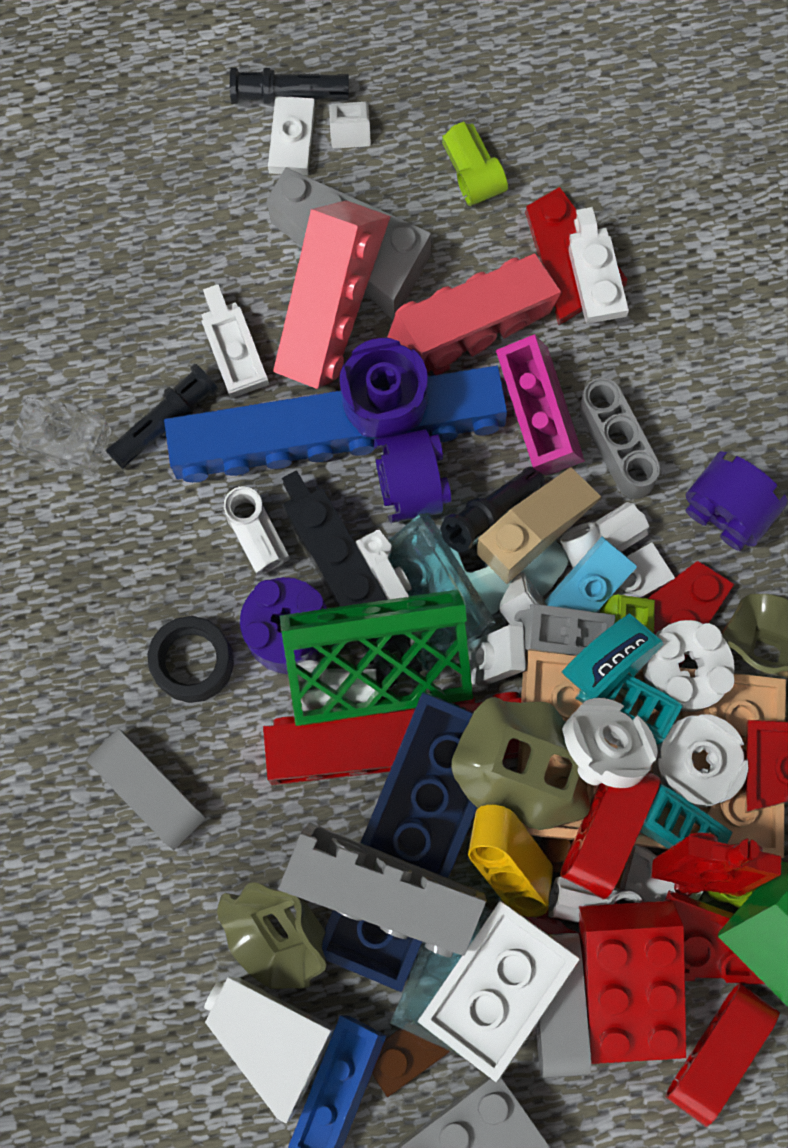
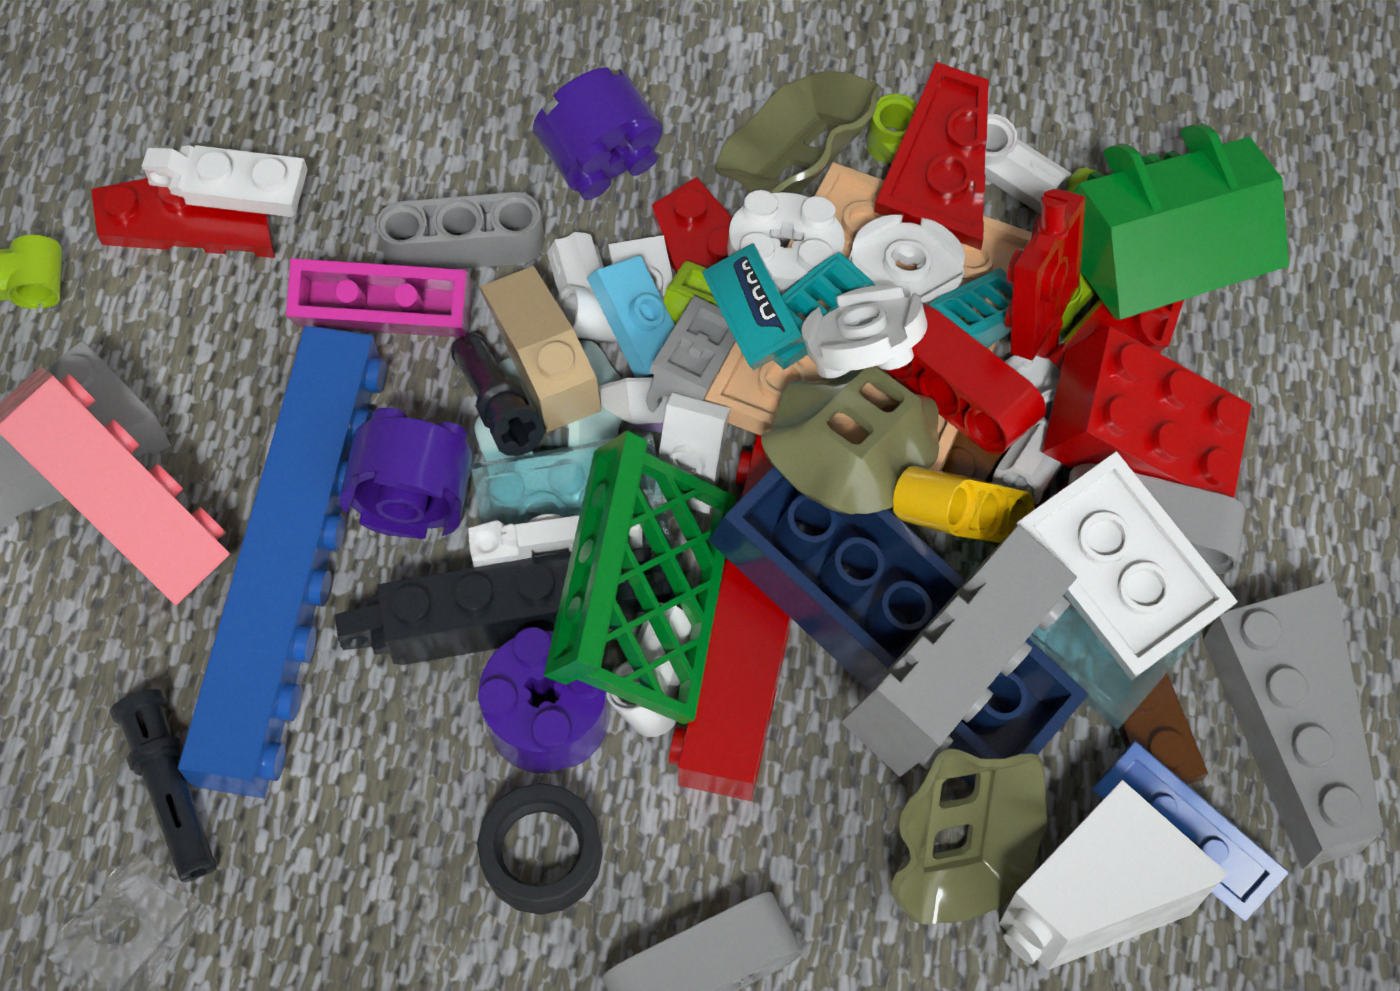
camera: 75 degrees left, 10 degrees down
white hinge [201,284,269,399] -> none
white piece [223,486,290,575] -> none
dark purple brick [340,338,428,438] -> none
coral wedge [387,253,561,375] -> none
red beam [665,983,780,1127] -> none

